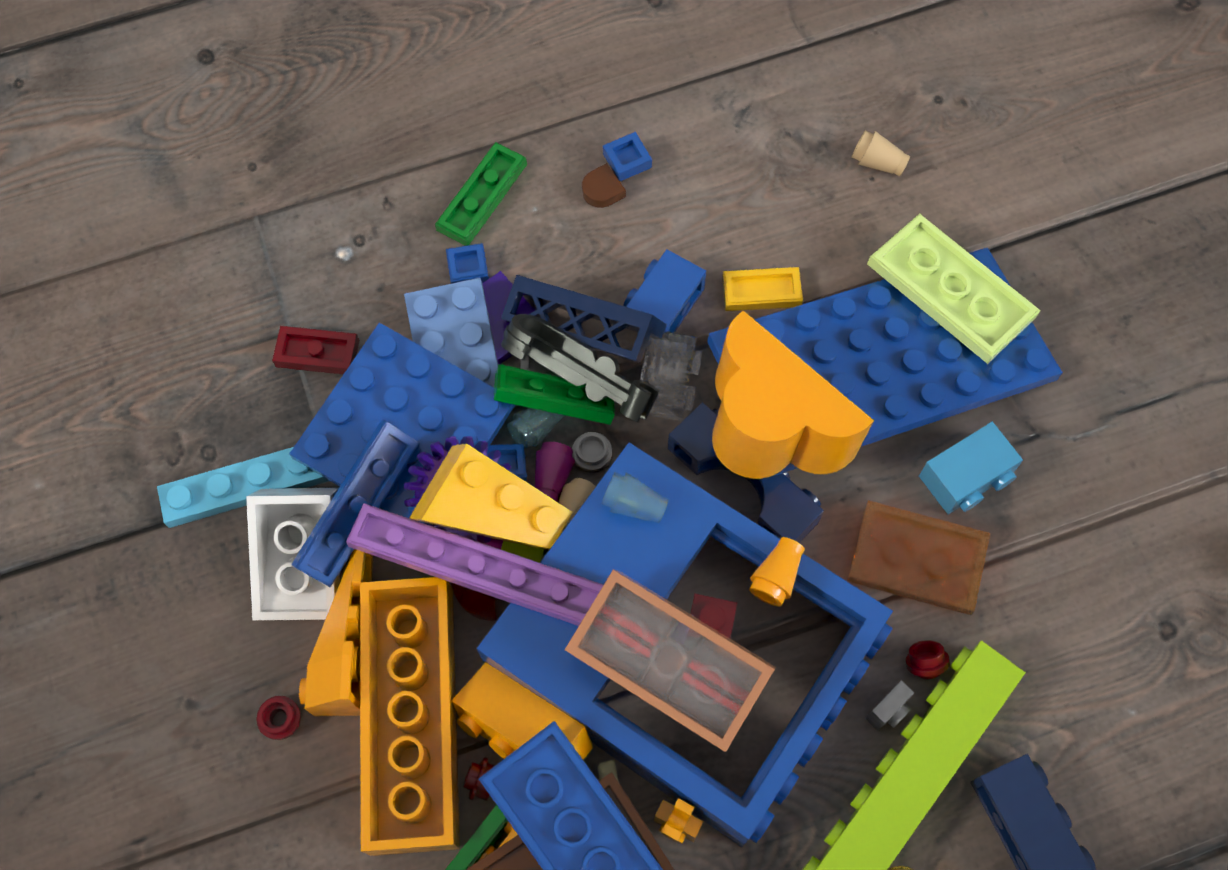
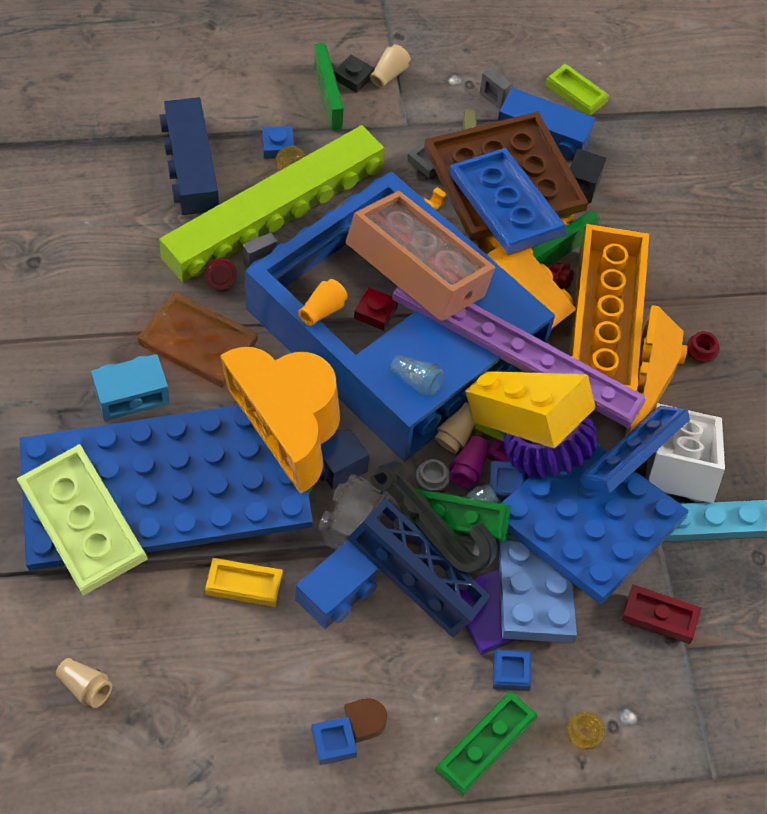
camera: 175 degrees left, 10 degrees down
none -> clear yellow plate [567,712,605,750]

